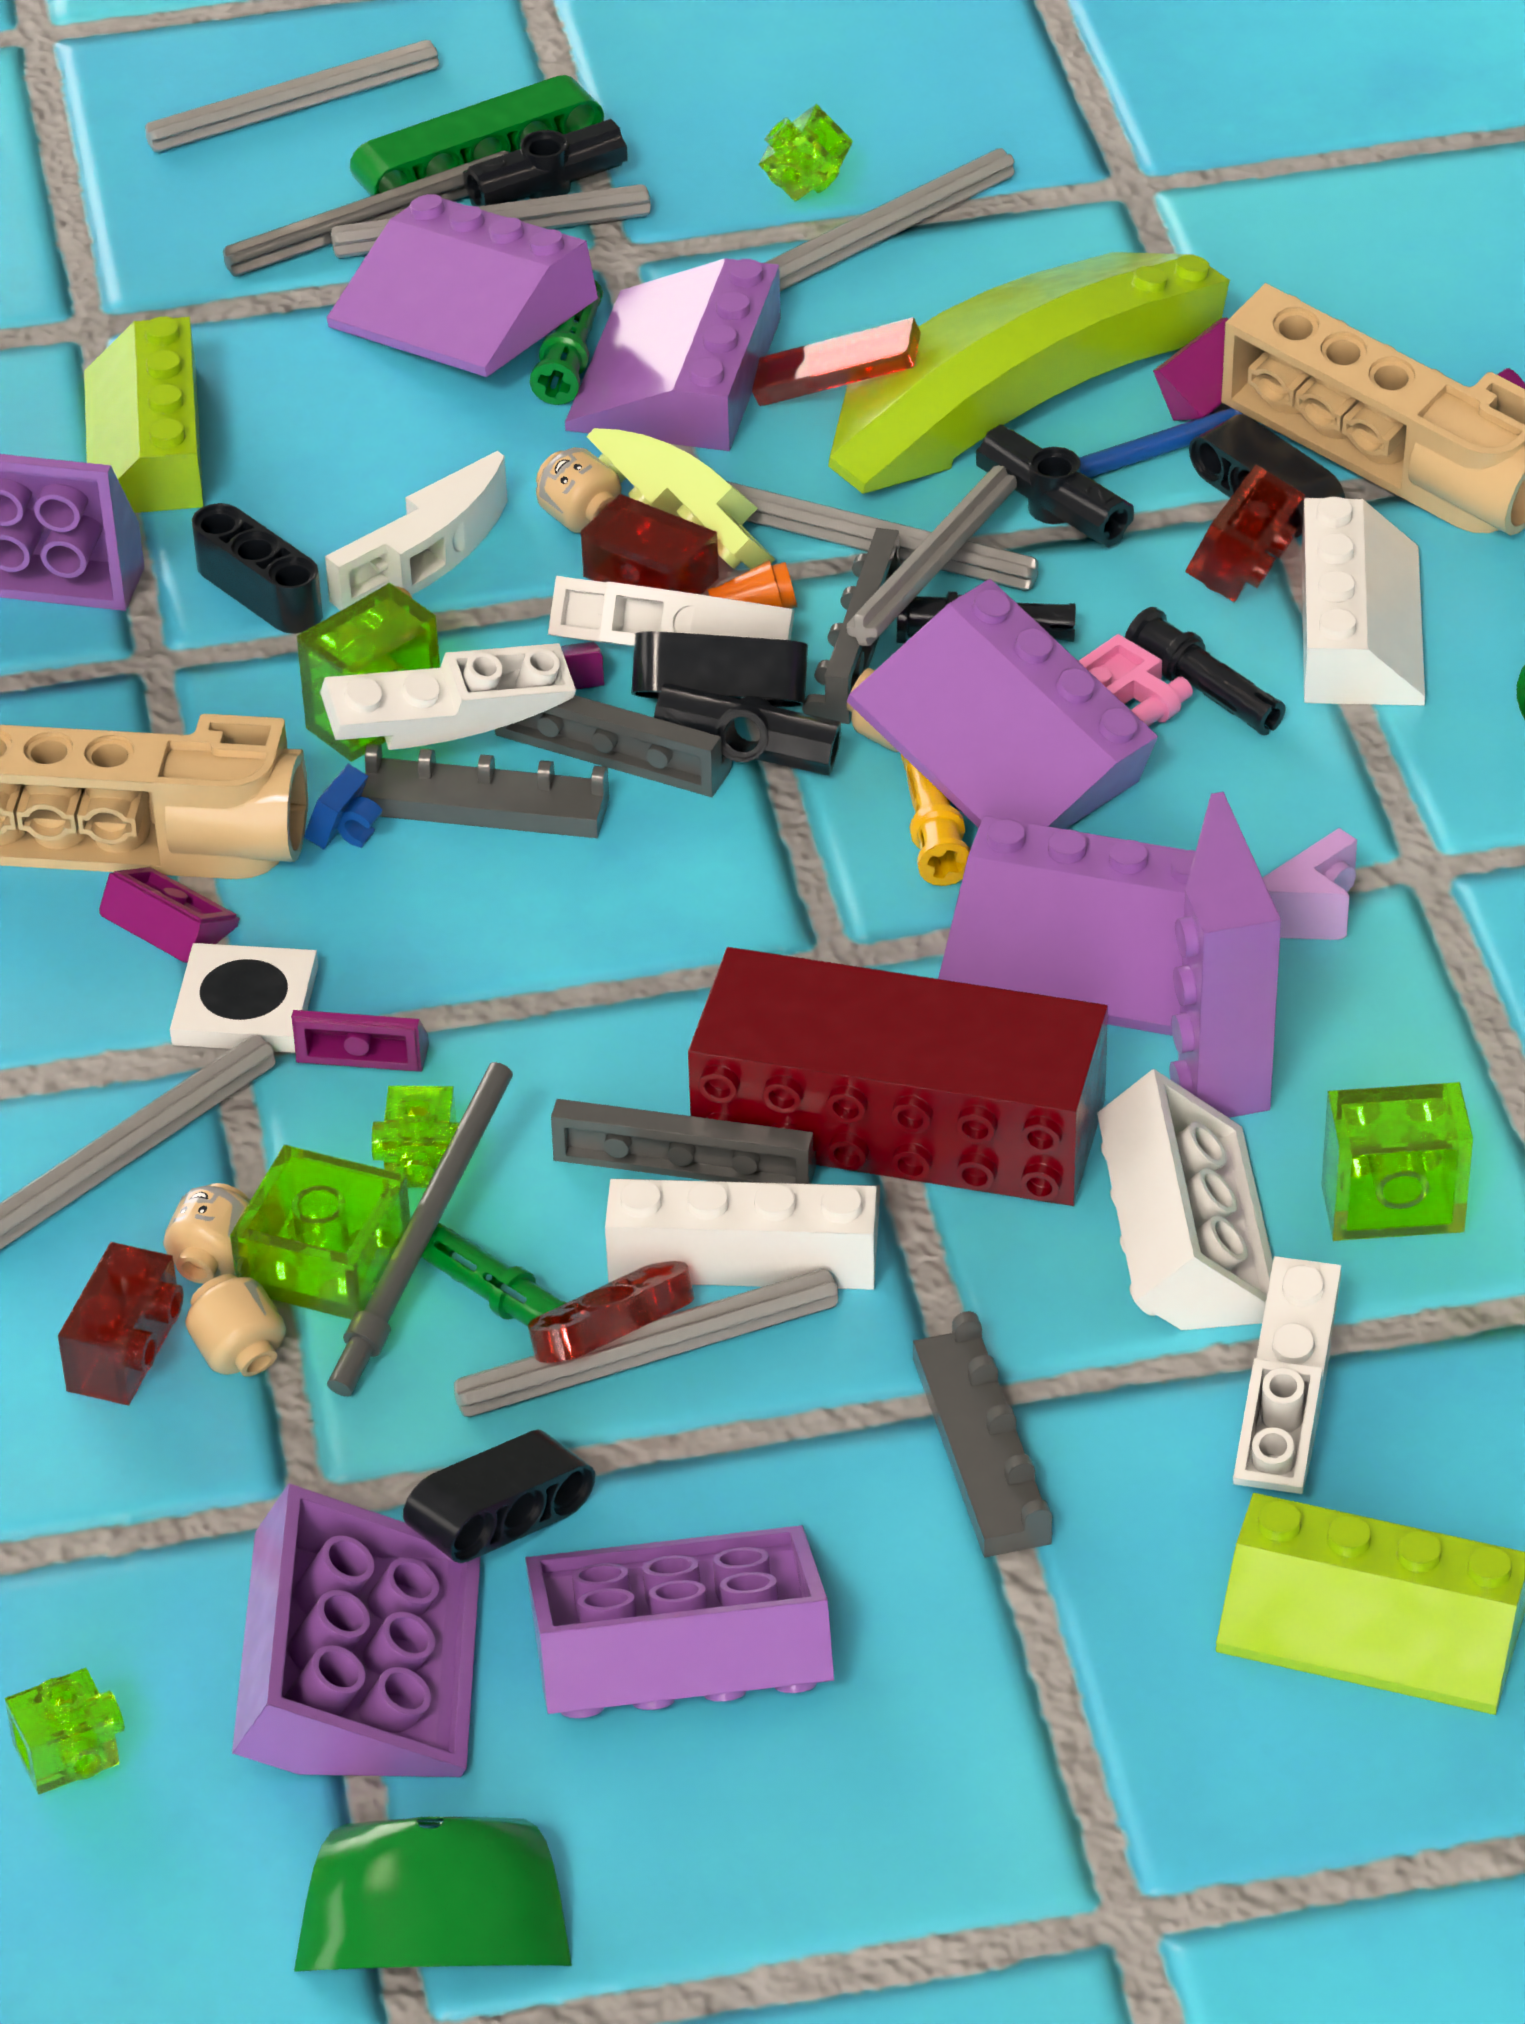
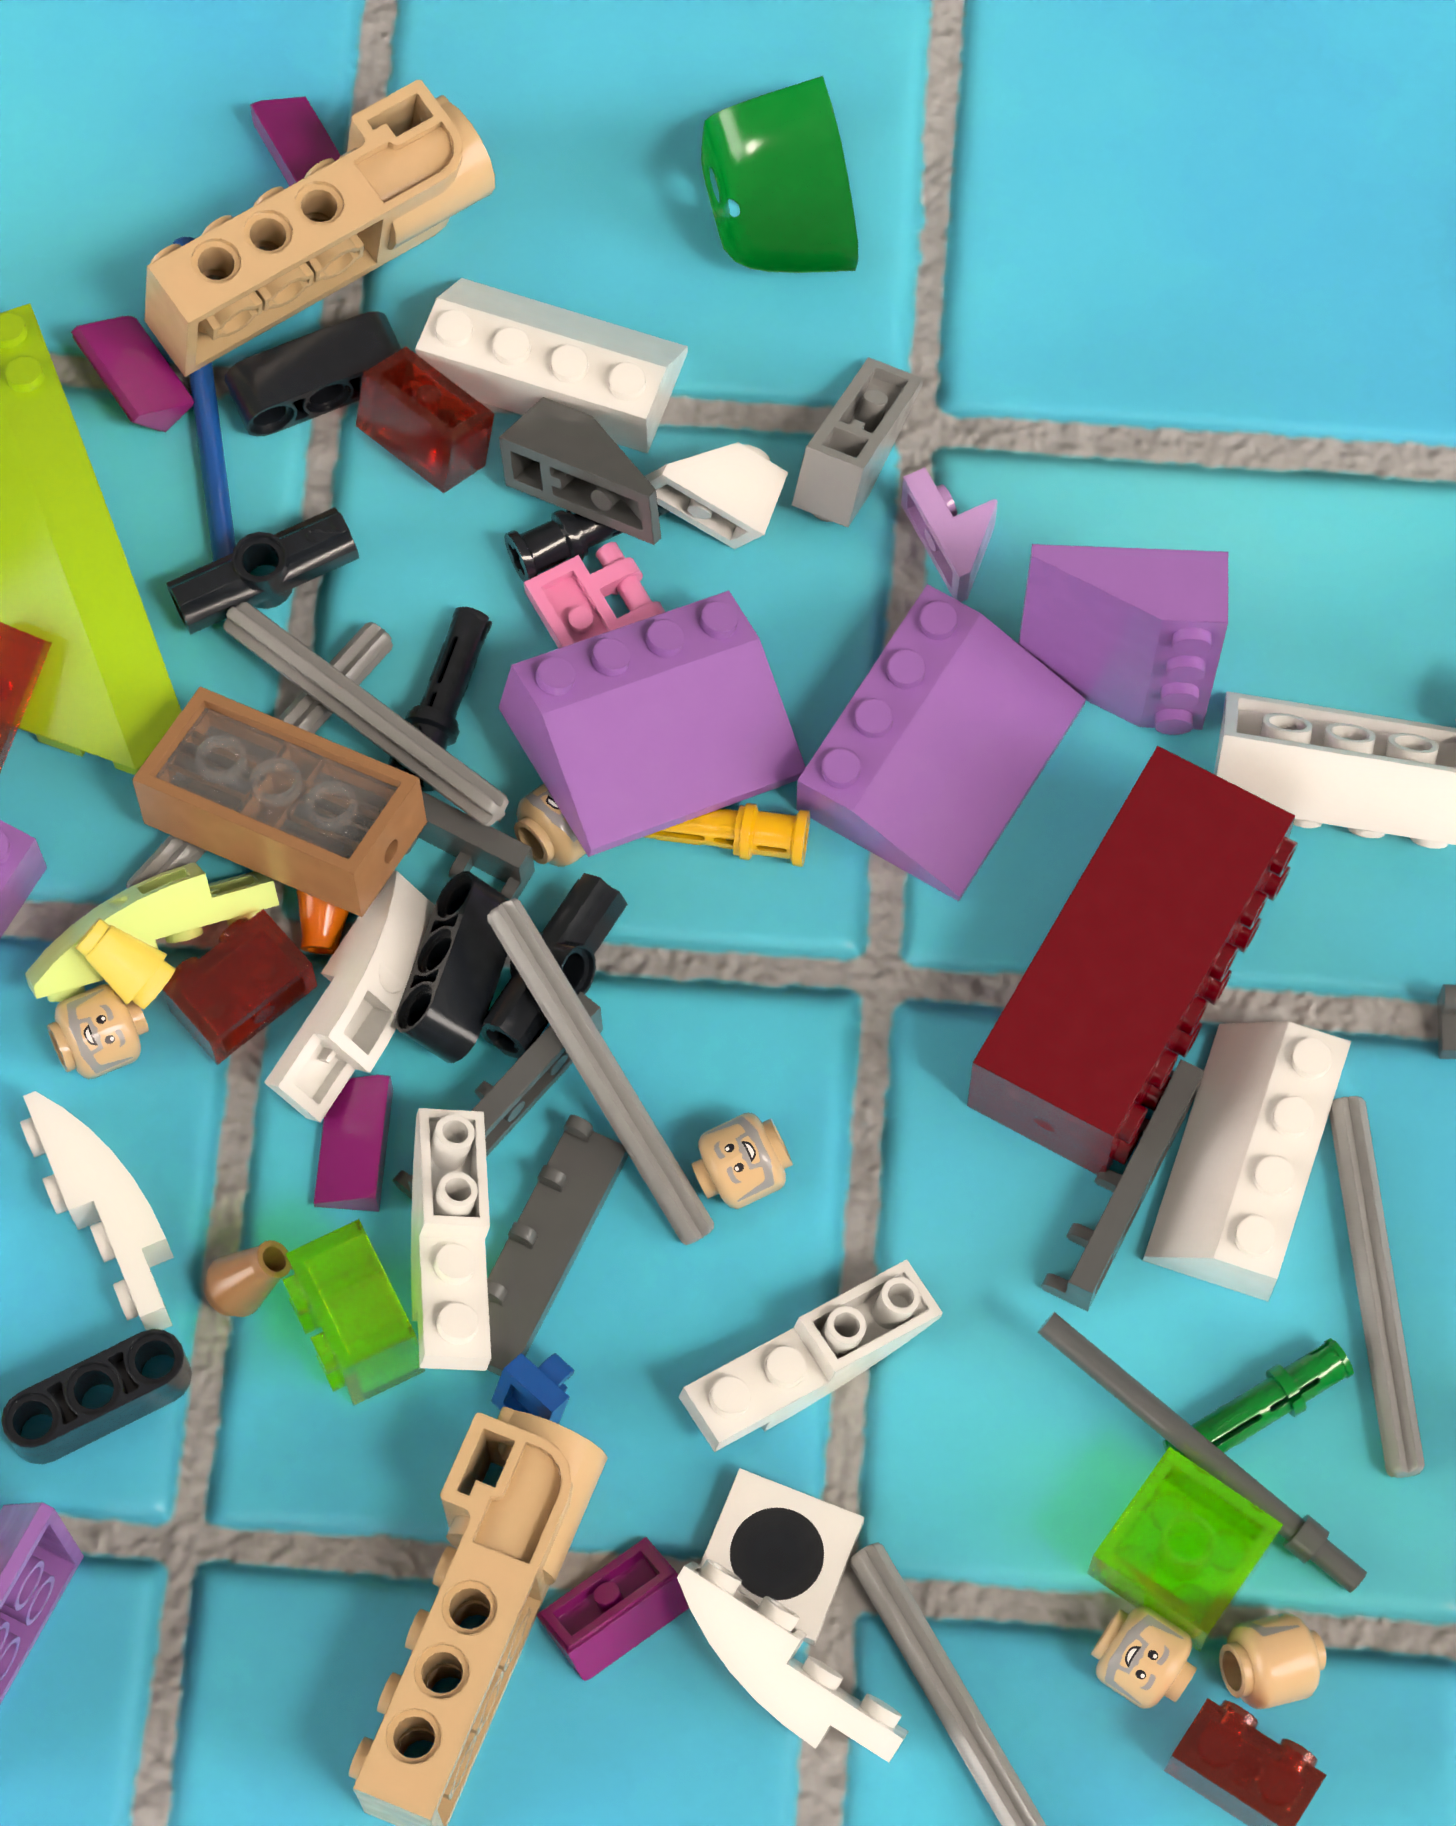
camera: 75 degrees left, 25 degrees up
magenta slope [291,1010,429,1072] -> none
clear neon green brick [372,1086,460,1188] -> none
clear red beam [528,1261,695,1363] -> none
clear neon green brick [1321,1082,1473,1241] -> none
none -> light yellow cone [75,918,176,1010]
none -> brick [132,686,427,917]
none -> light grey axle [487,898,714,1245]
none -> dark grey slope [499,397,661,545]
none -> white slope [645,442,788,550]
none -> white slope [677,1559,909,1762]
none -> white slope [679,1259,943,1452]
none -> tan head [691,1112,793,1209]
none -> light grey slope [792,357,924,527]

